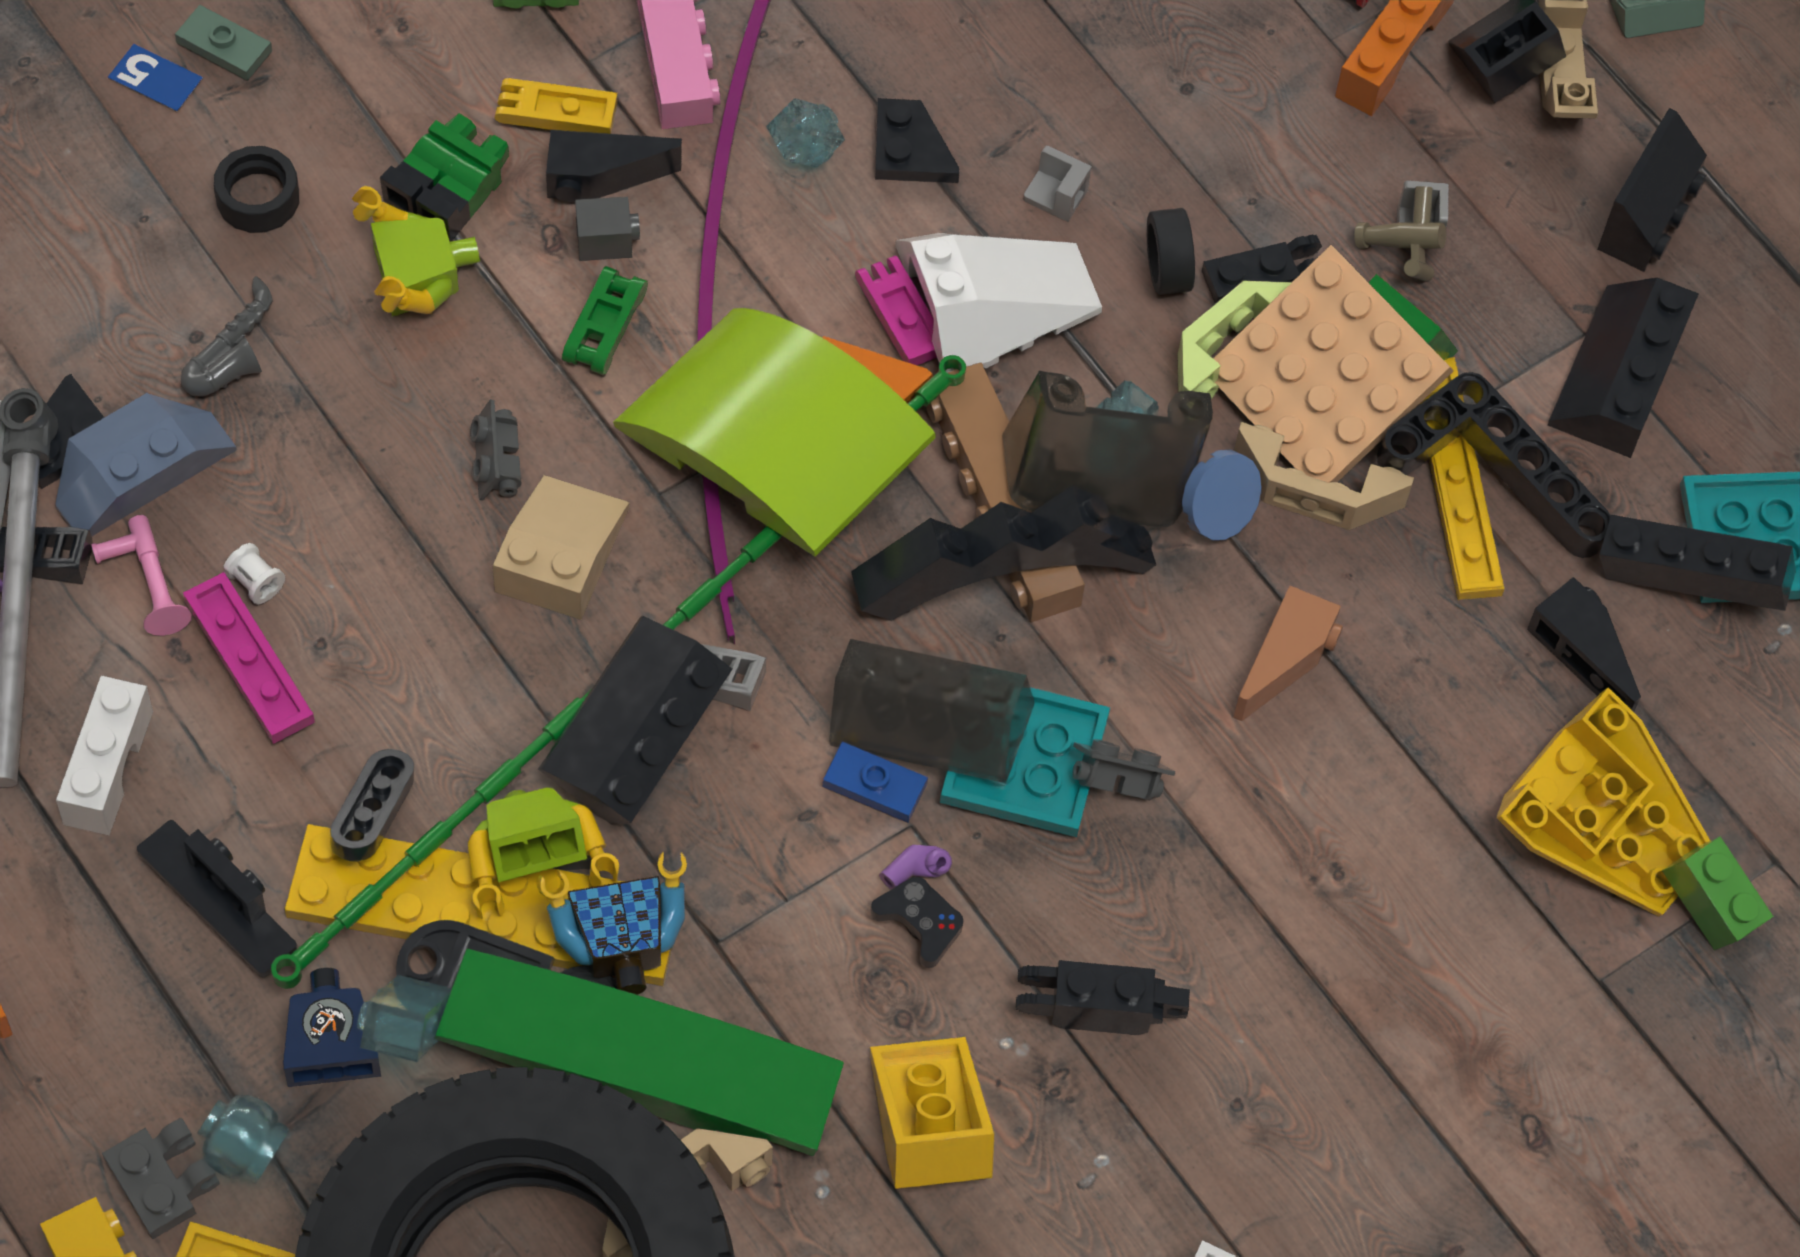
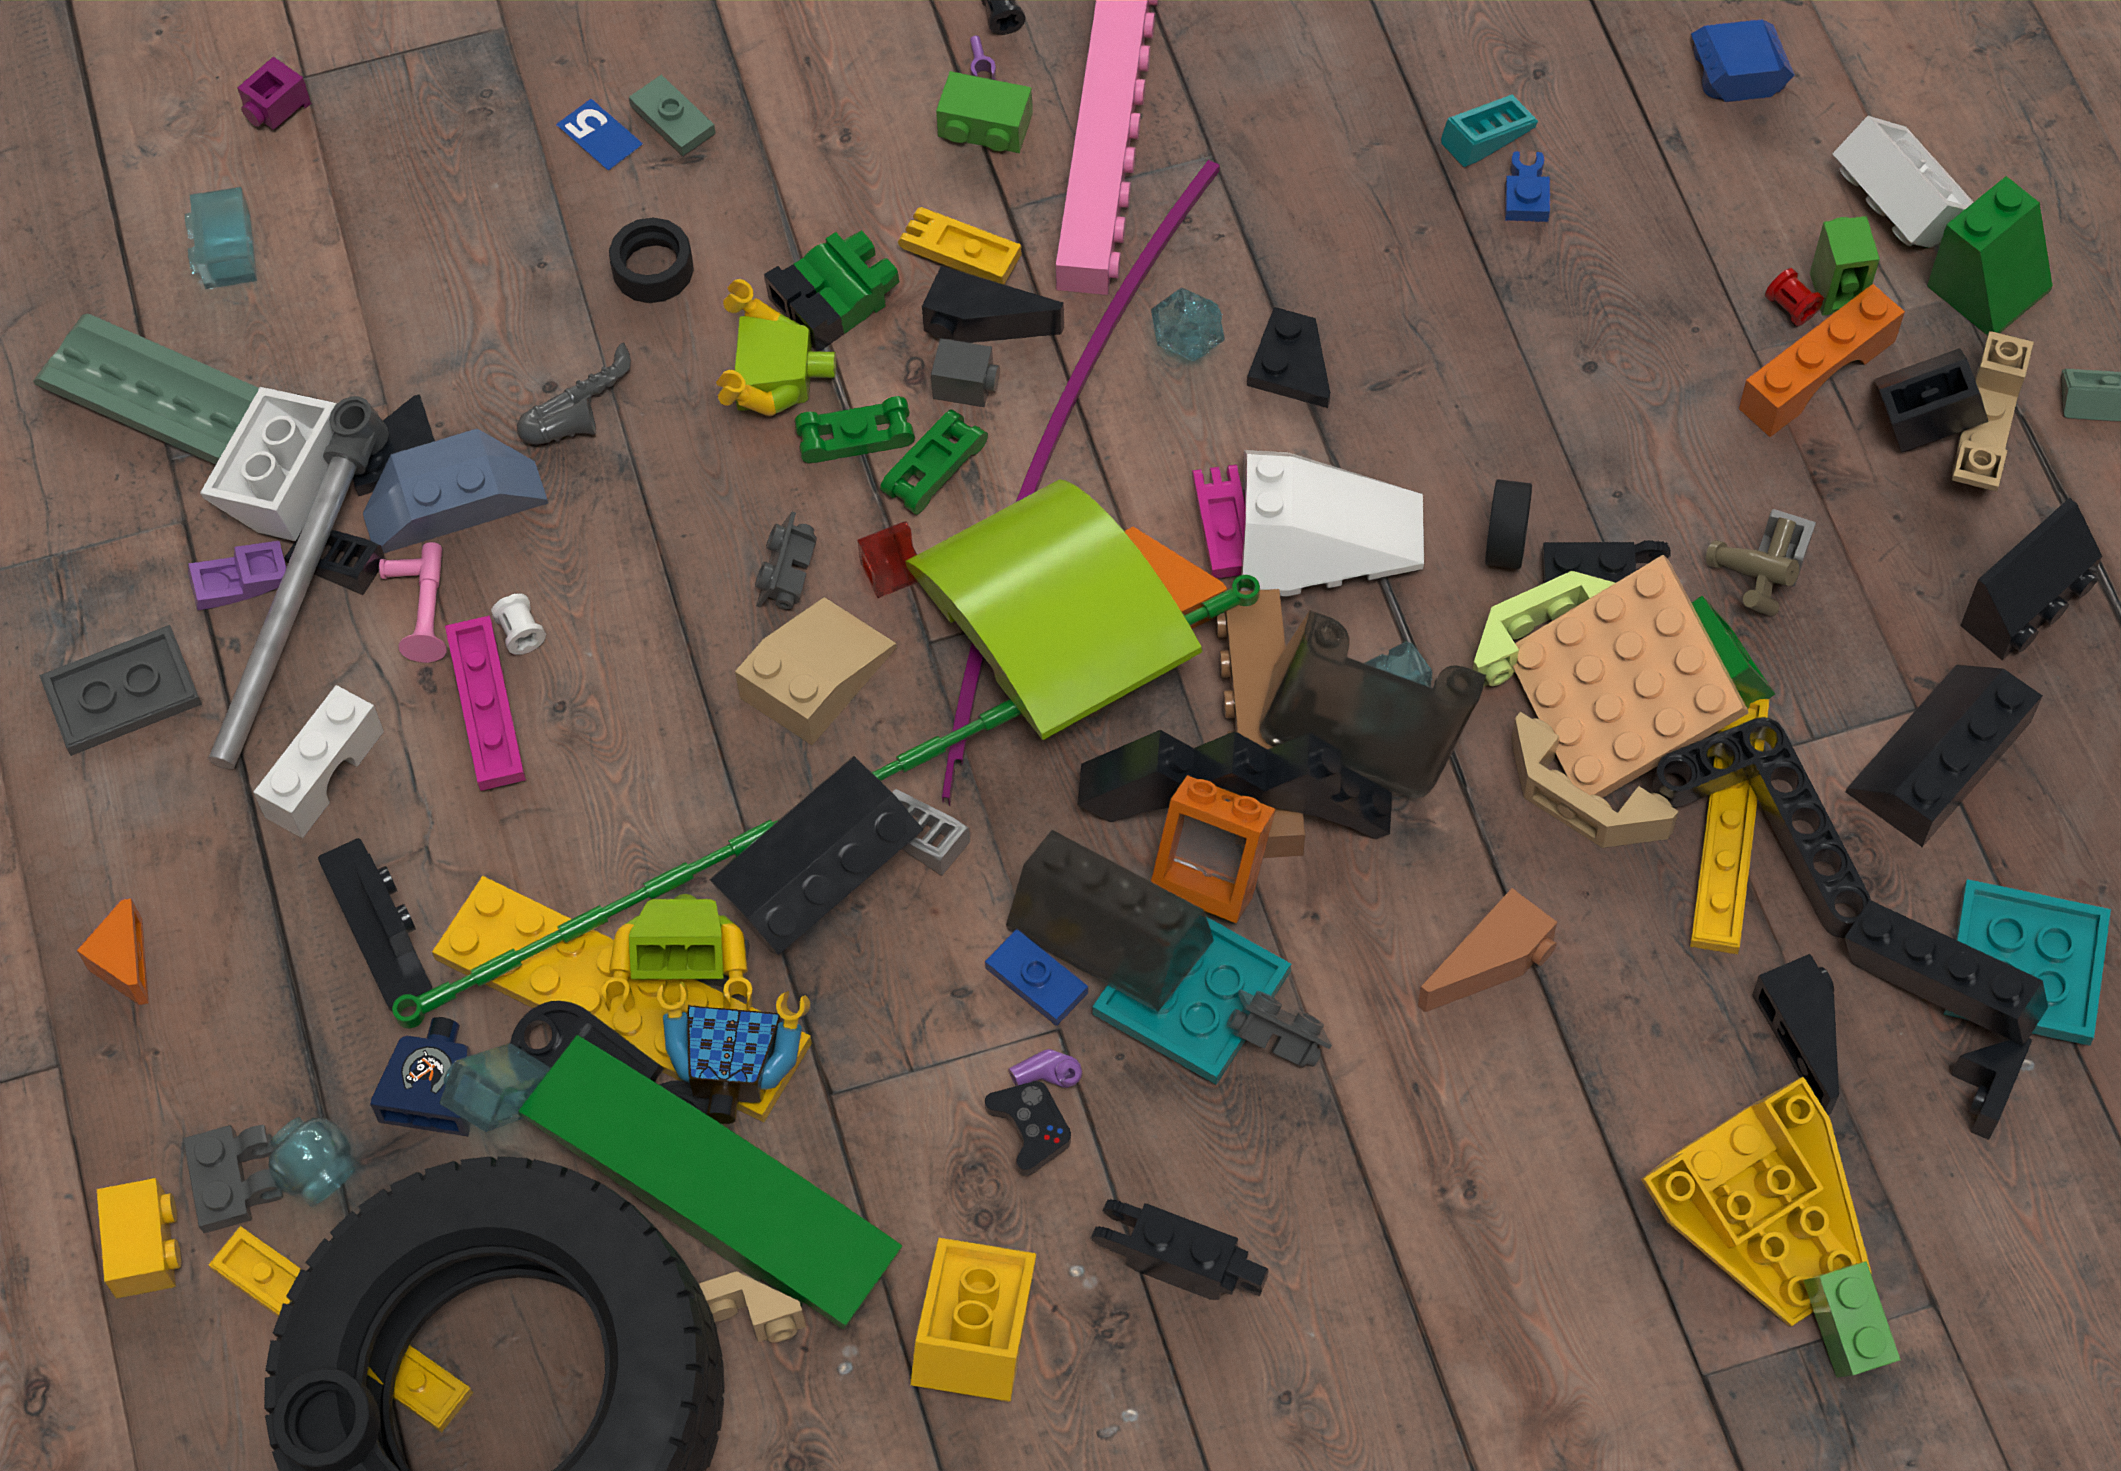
camera: 25 degrees right, 0 degrees up
black plate [330,749,414,861] -> none
light grey panel [1024,146,1092,222] -> none
medium blue tile [1182,450,1262,540] -> none
none -> green plate [794,396,915,463]
none -> clear red panel [857,521,918,598]
none -> orange window [1149,775,1276,924]
none -> black slope [1951,1038,2033,1140]

